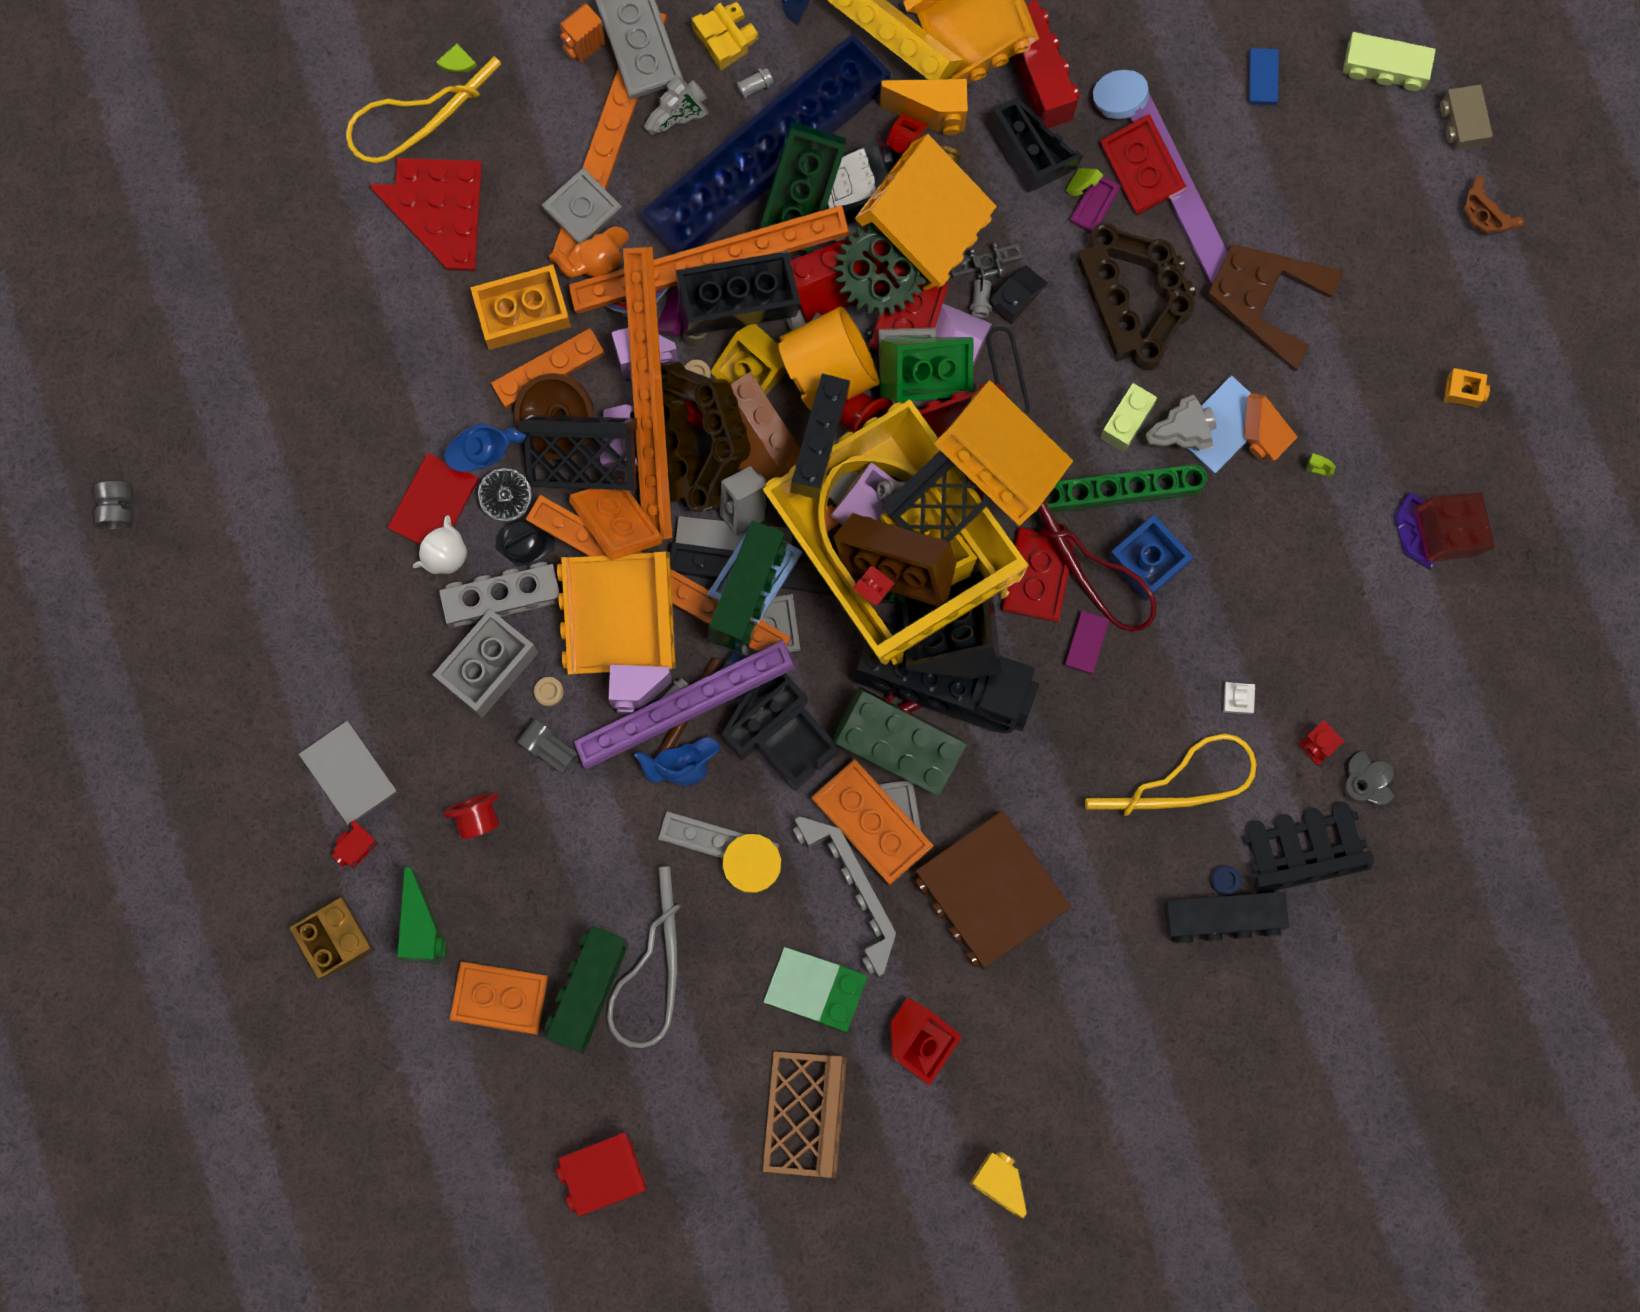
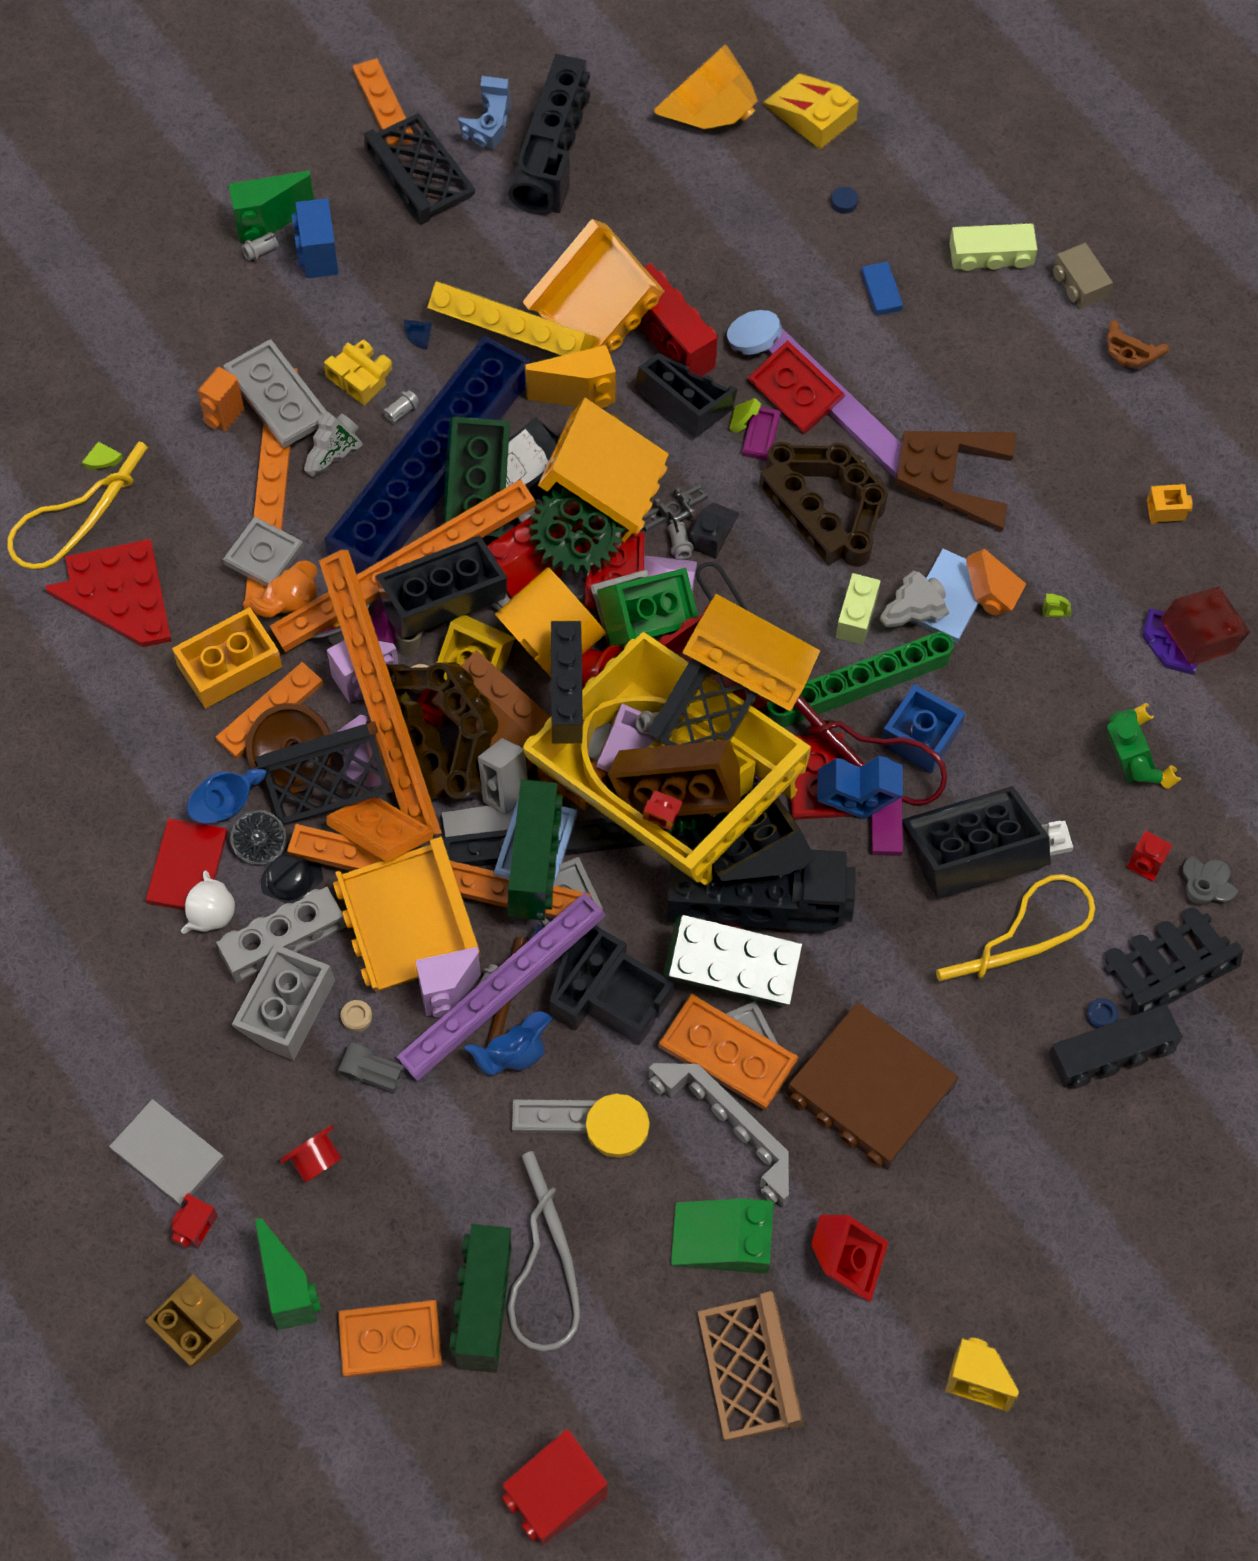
camera: 15 degrees left, 15 degrees down
red brick [886,113,928,154] -> none
none -> blue brick [817,756,903,819]
none -> black slope [902,786,1051,899]
none -> green torso [1106,703,1181,789]

